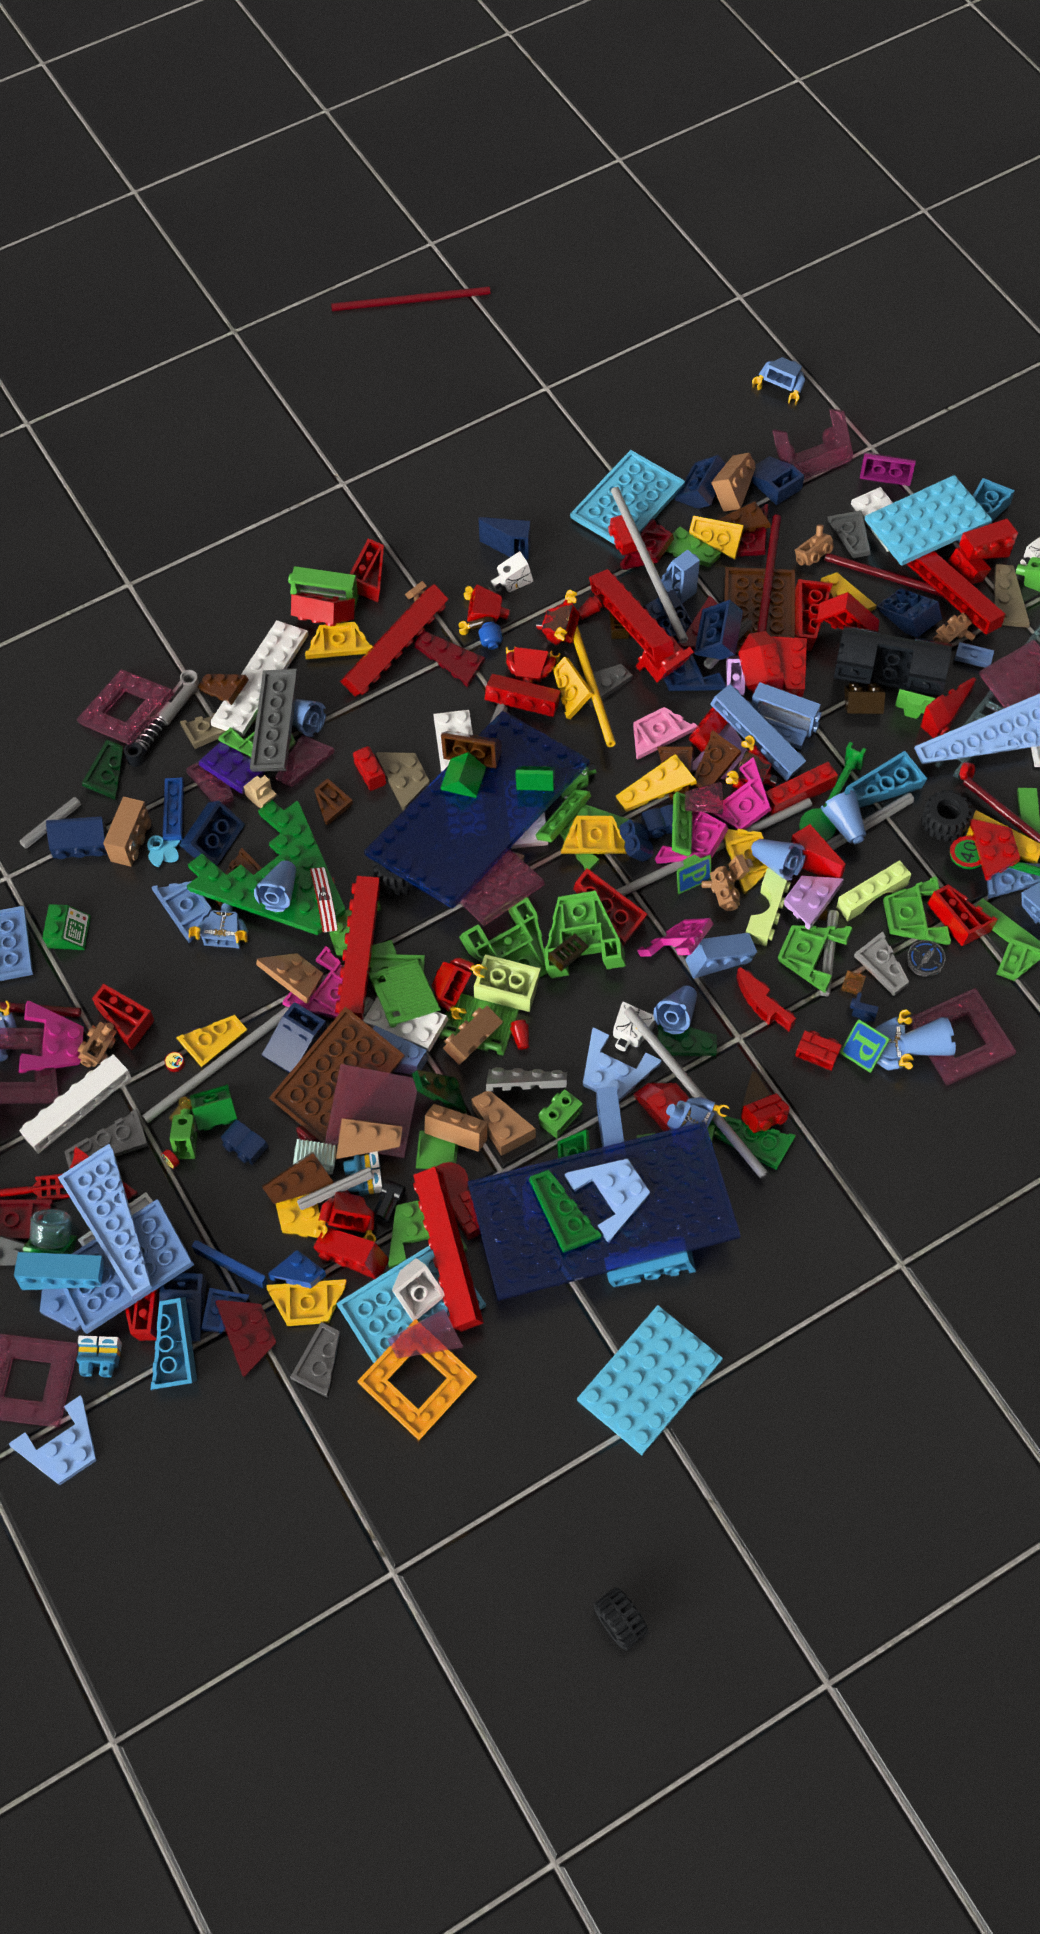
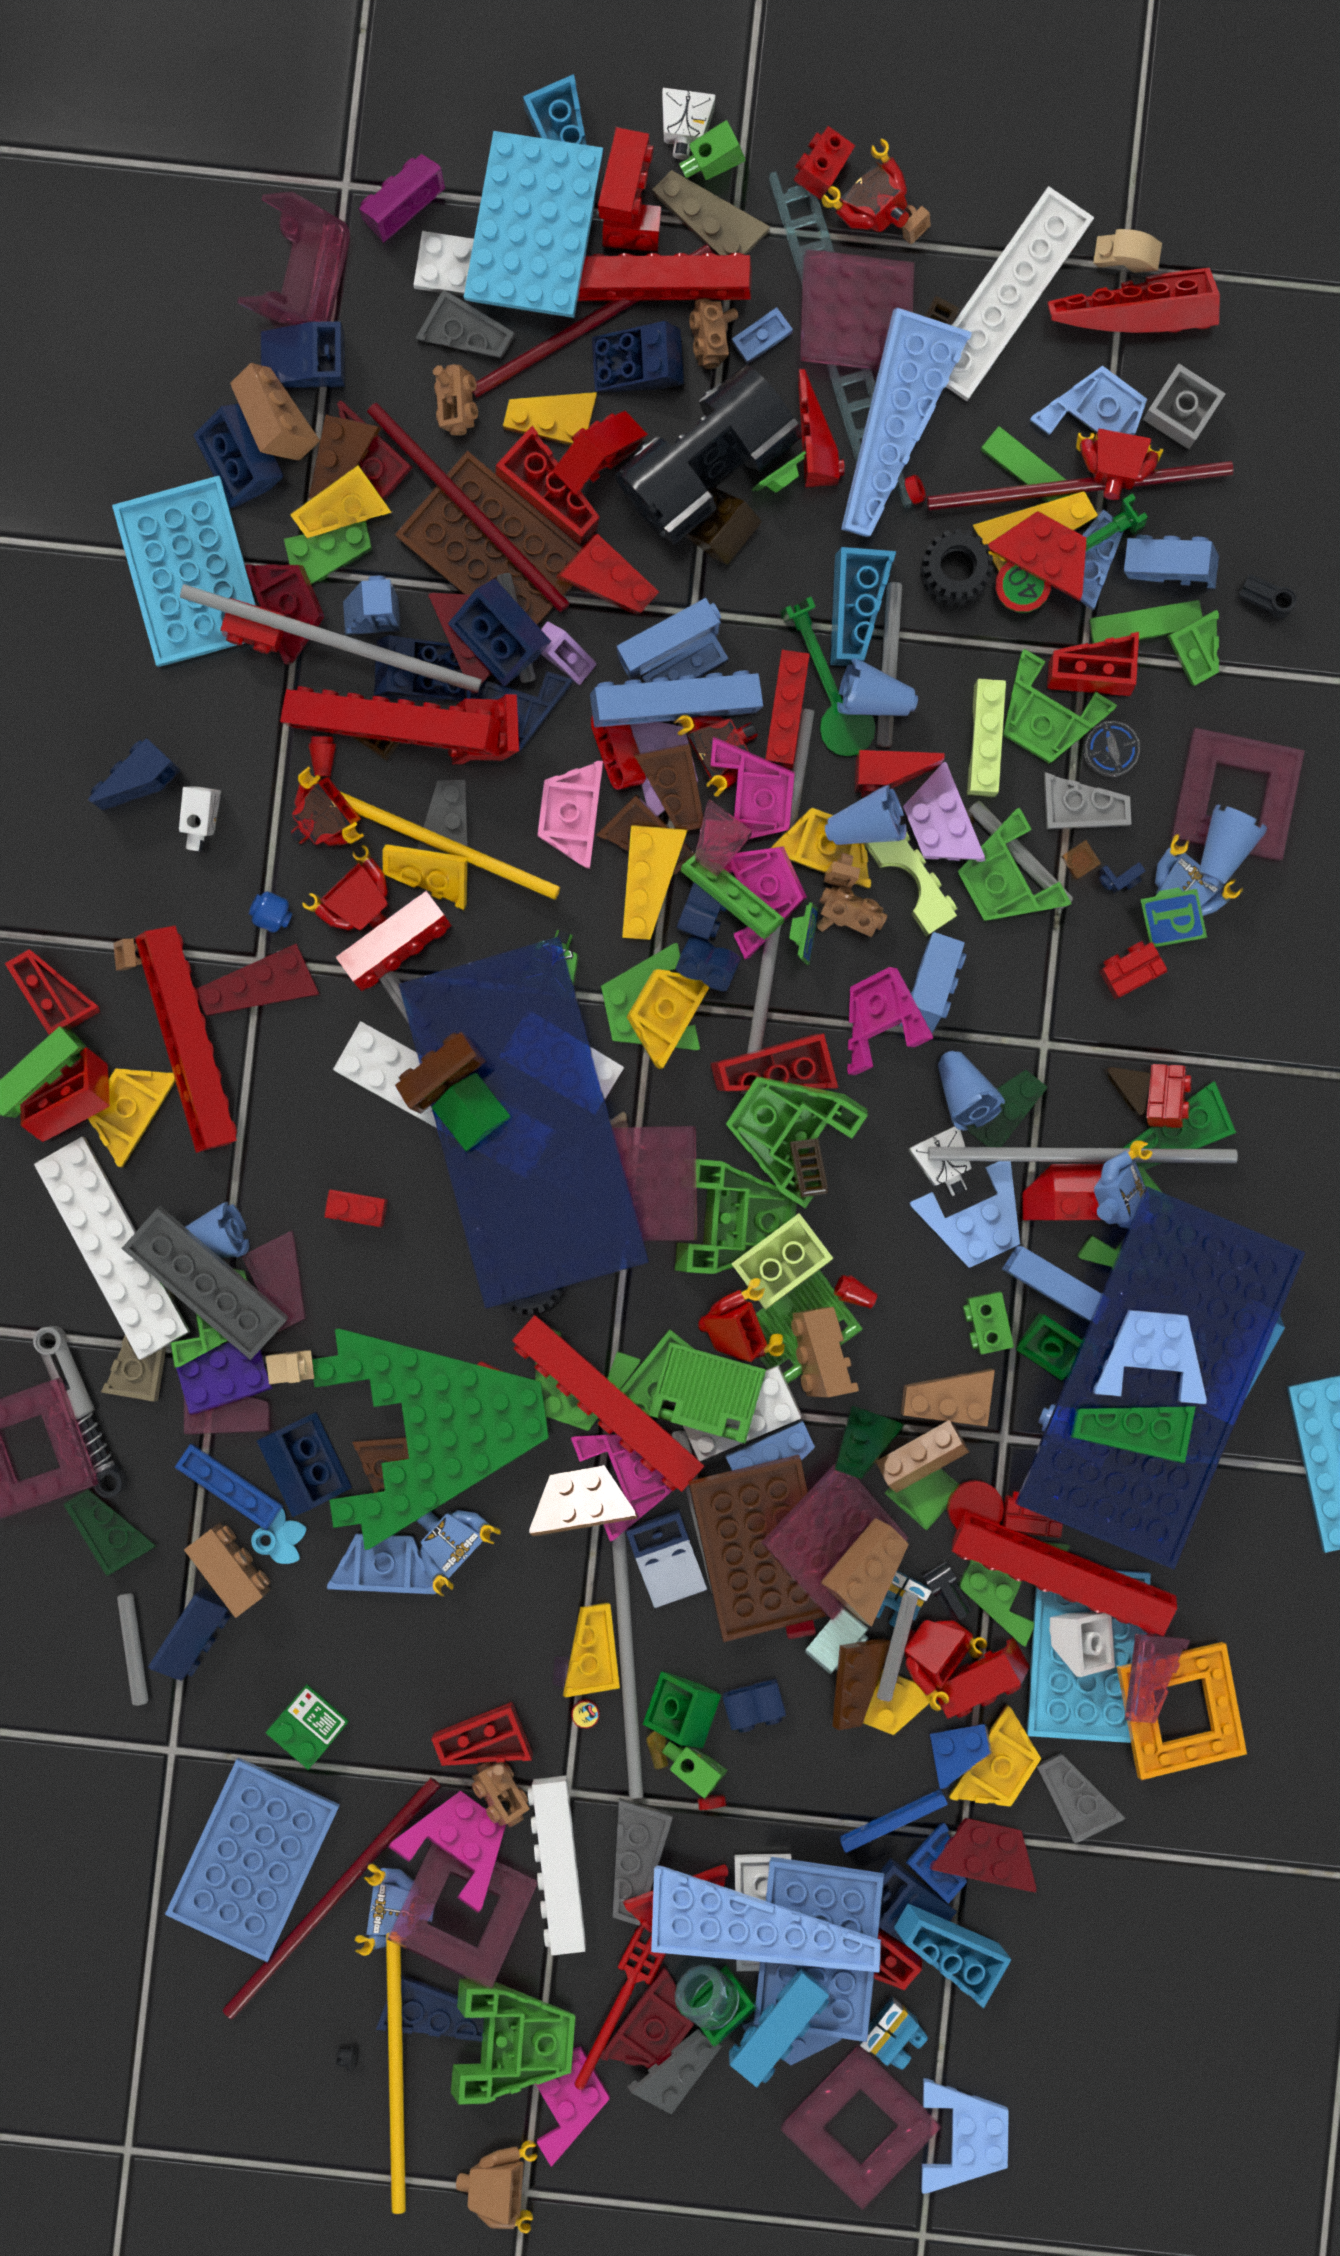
camera: 55 degrees left, 25 degrees up
reddish brown wing [198,674,249,705] -> none
medium blue cone [254,861,296,912] -> none
sticker [310,867,338,932] -> none
reddish brown wing [314,778,353,825] -> none
dark tan wing [375,752,430,811] -> none
red torso [459,585,510,635] -> none
light grey wing [486,1067,567,1091] -> none
green slope [516,766,555,791] -> none
bright green tile [536,789,591,842] -> none
red slope [736,967,796,1032] -> none
red wedge [738,631,784,703] -> none
medium blue torso [752,358,805,405] -> none

